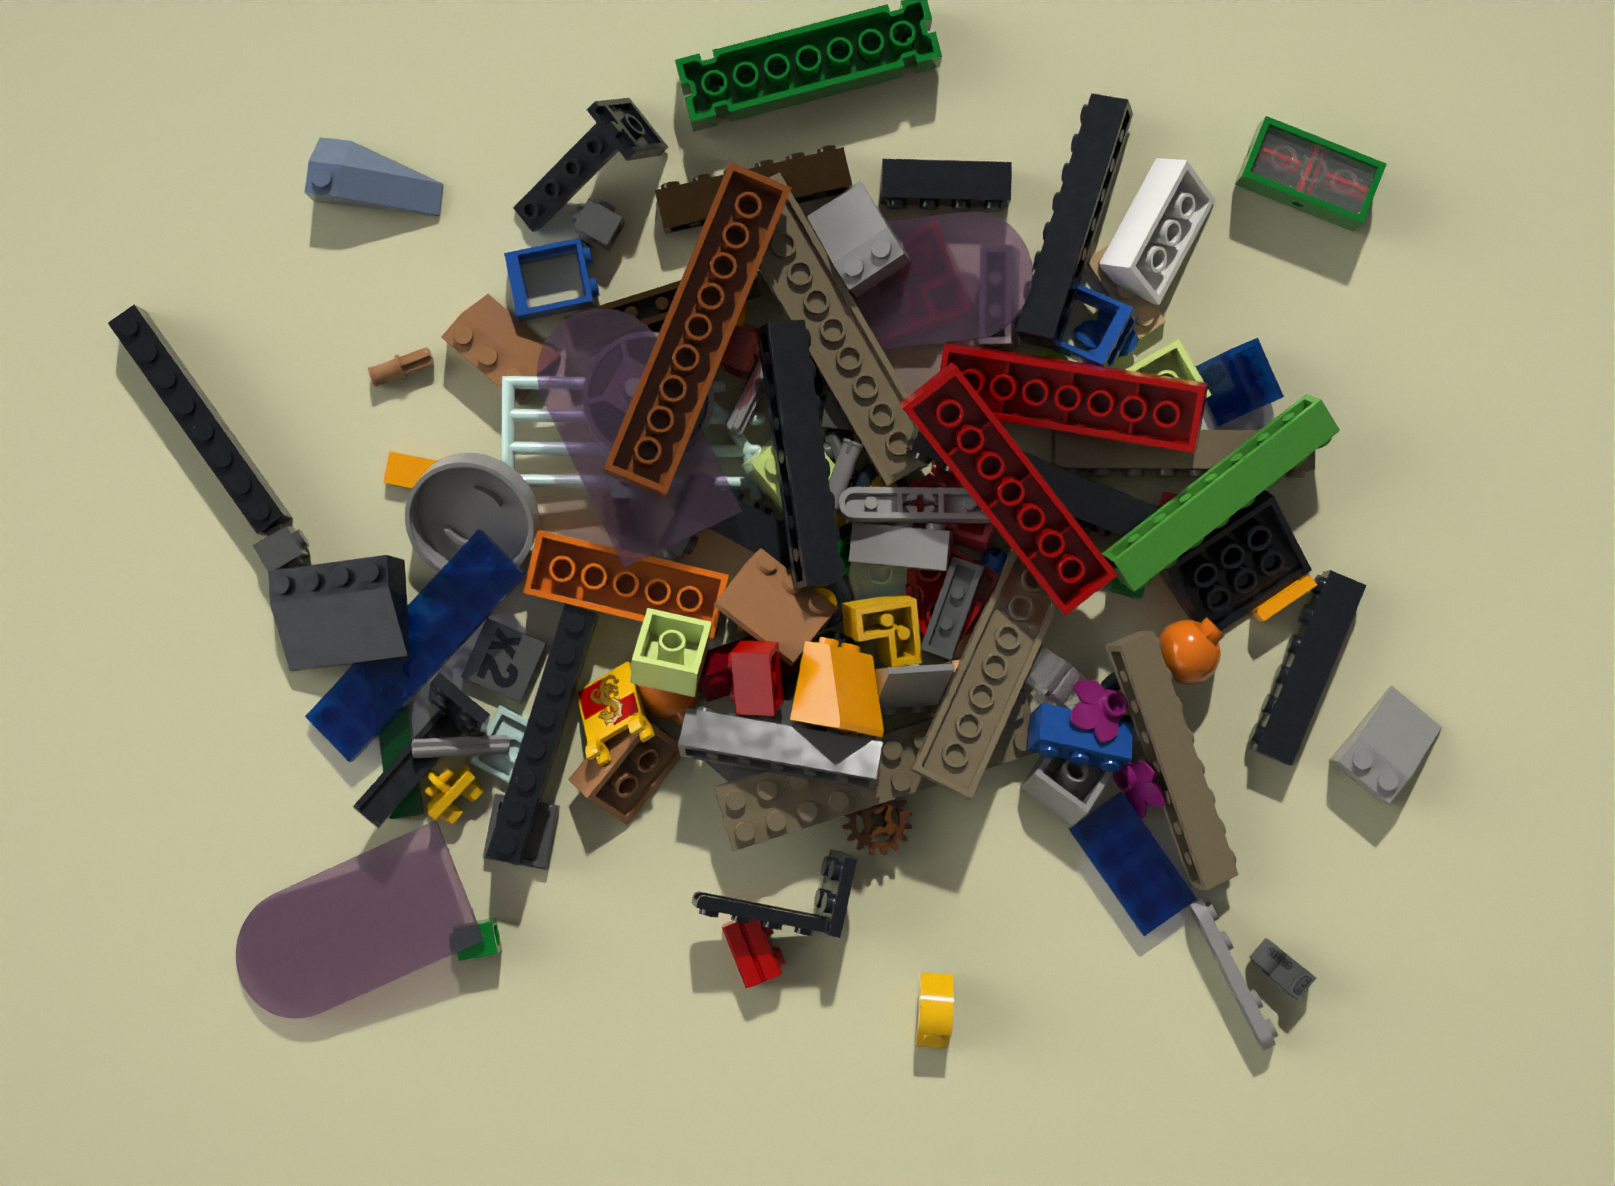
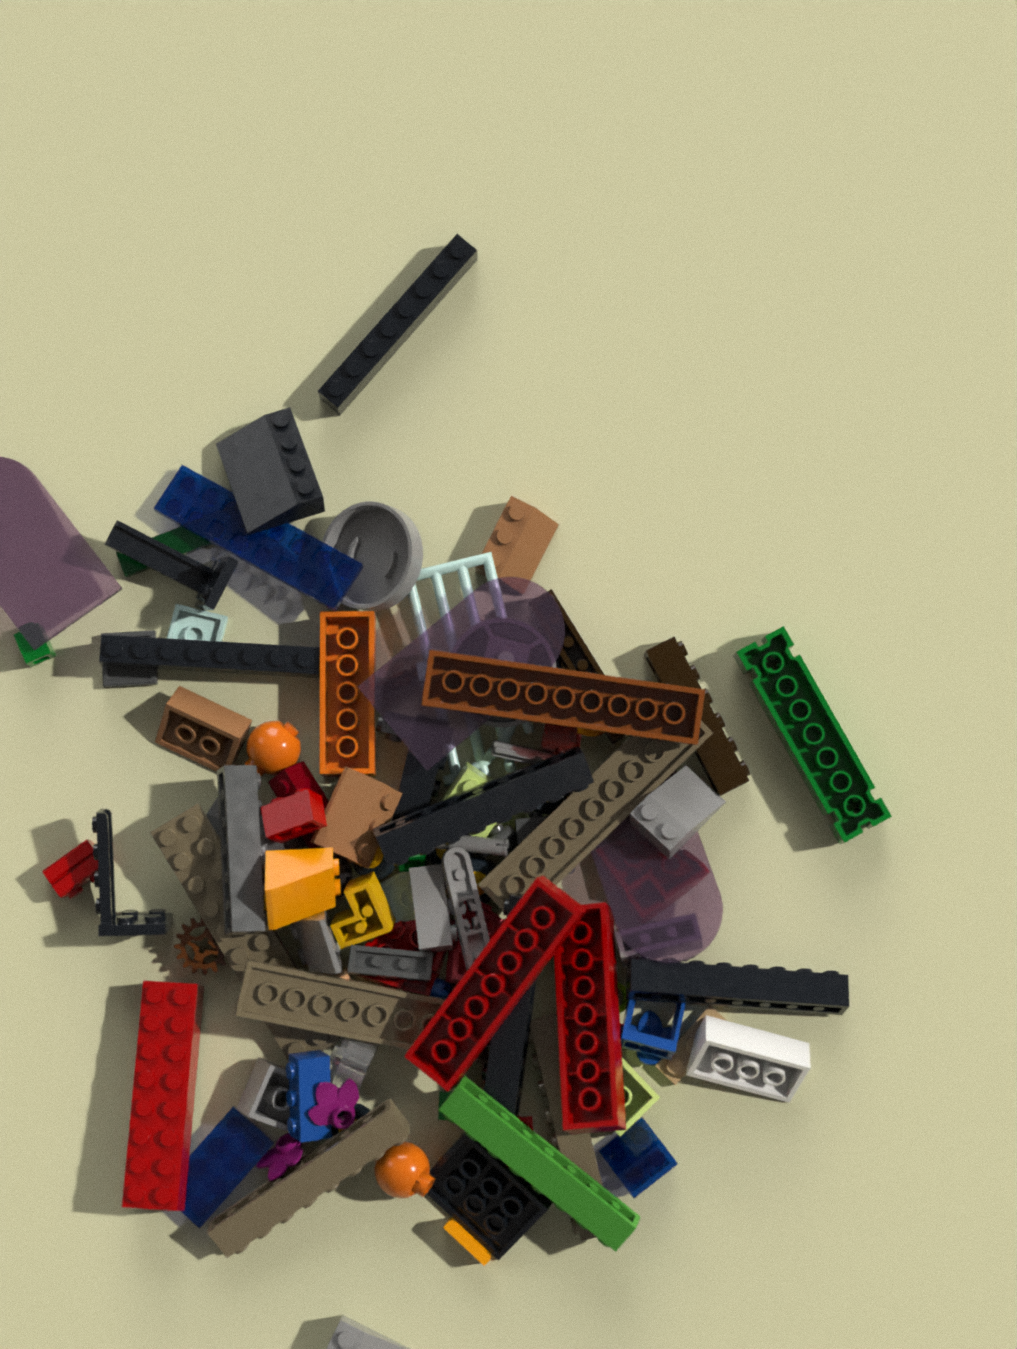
camera: 75 degrees right, 5 degrees down
dark grey brick [253,524,310,571] -> none
sand blue wedge [304,137,444,216] -> none
medium nougat axle [368,348,434,387] -> none
light orange tile [383,451,437,489] -> none
light grey axle [412,735,510,758] -> none
yellow hips [425,763,484,825] -> none
dark grey tile [461,618,547,703] -> none
blue window [504,238,600,321] -> none
black bracket [513,98,668,233] -> none
dark grey brick [572,199,625,251] -> none
yellow flag [576,661,654,767] -> none
yellowish green brick [630,608,712,697] -> none
black brick [881,159,1012,212] -> none
yellow brick [916,972,954,1048] -> none
light grey piece [1189,899,1278,1051] -> none
brick [1235,116,1387,232] -> none
black brick [1248,570,1367,766] -> none
dark grey leg [1249,938,1316,1000] -> none
none -> red brick [122,981,205,1211]

